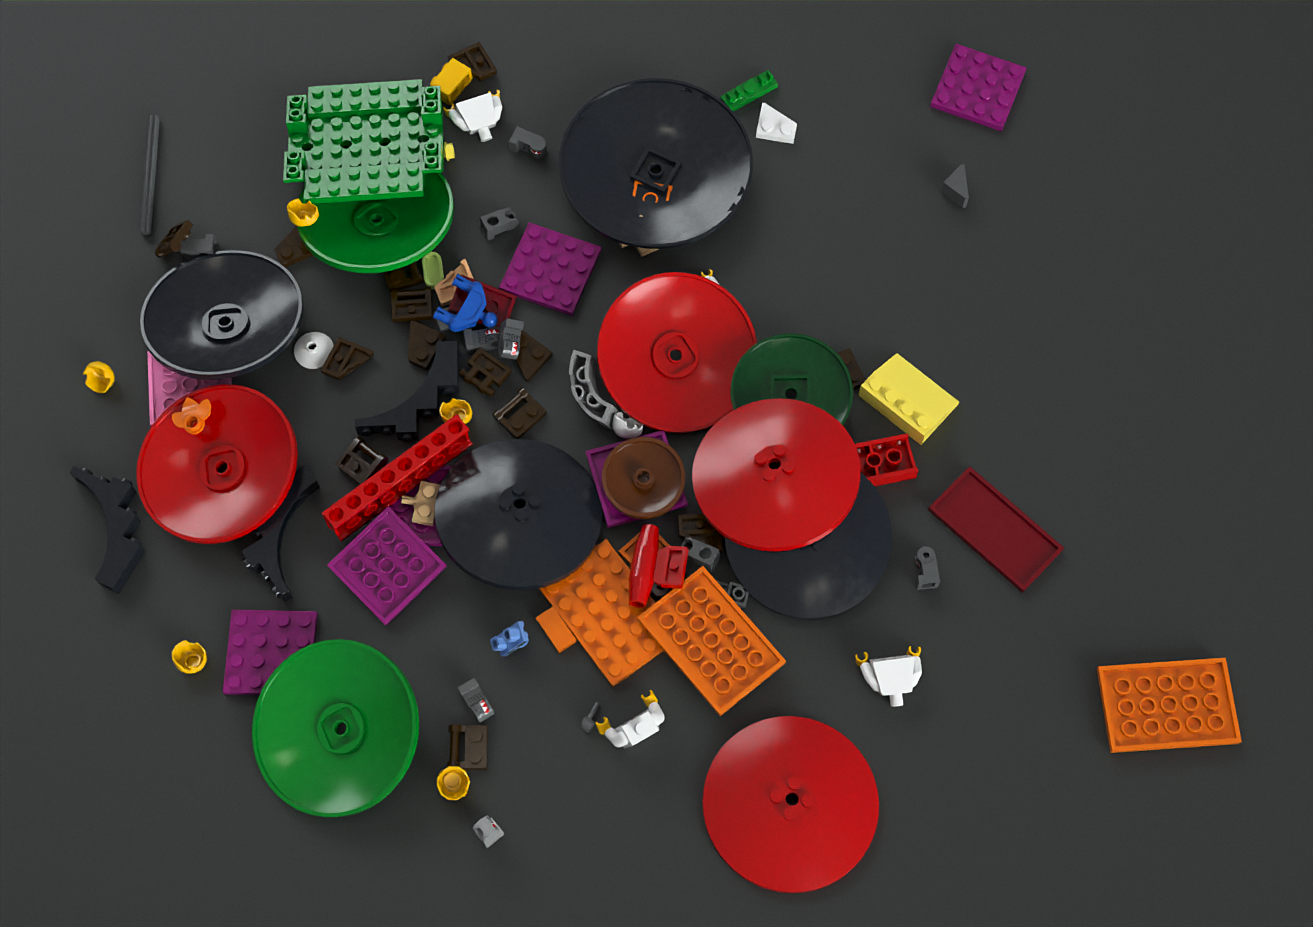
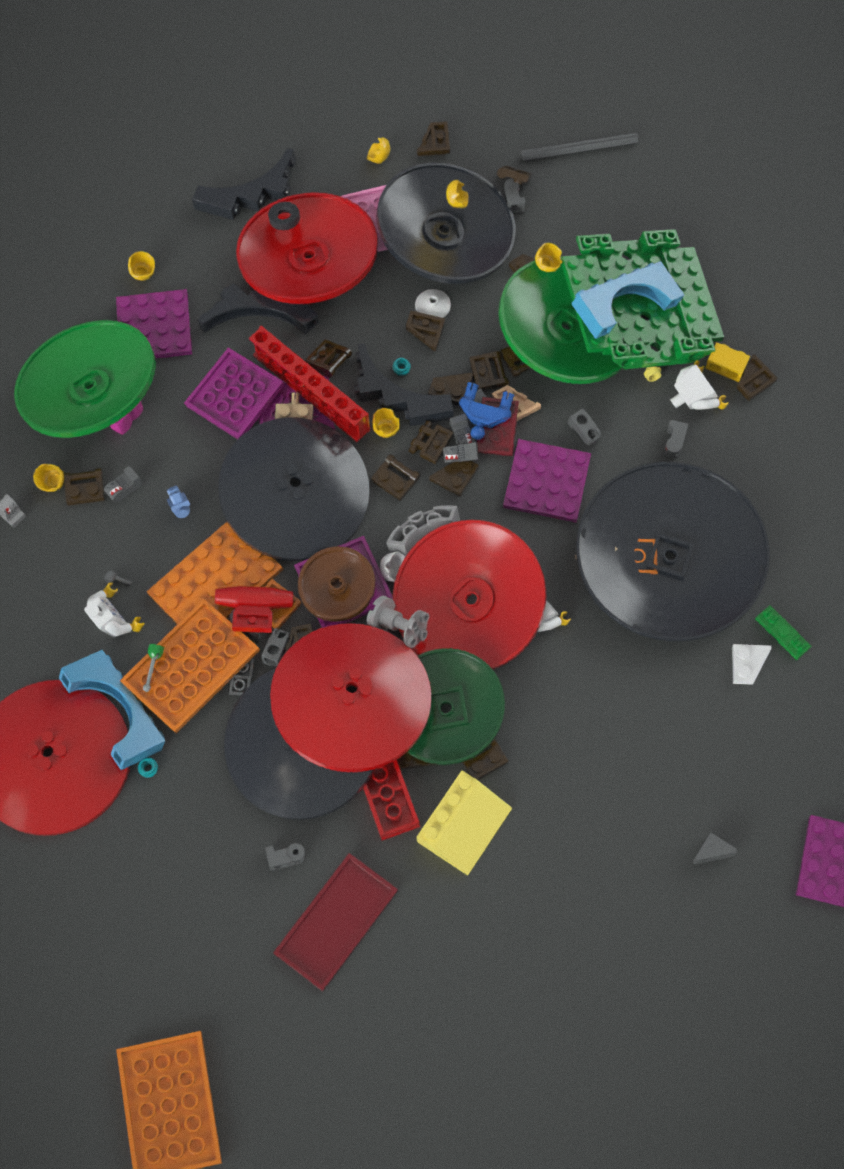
camera: 85 degrees right, 0 degrees up
orange plate [172,397,211,434] -> none
yellowish green tile [422,252,444,290] -> none
orange tile [536,607,577,653] -> none
white torso [855,646,922,707] -> none
none -> dark azure arch [59,650,165,770]
none -> teal plate [138,758,158,778]
none -> hinge [143,644,165,692]
none -> black tyre [268,202,300,231]
none -> light grey piece [367,596,429,648]
none -> teal plate [393,358,411,376]
none -> dark brown wing [417,121,450,156]
none -> yellow hair [446,180,468,208]
none -> dark azure arch [572,261,685,339]

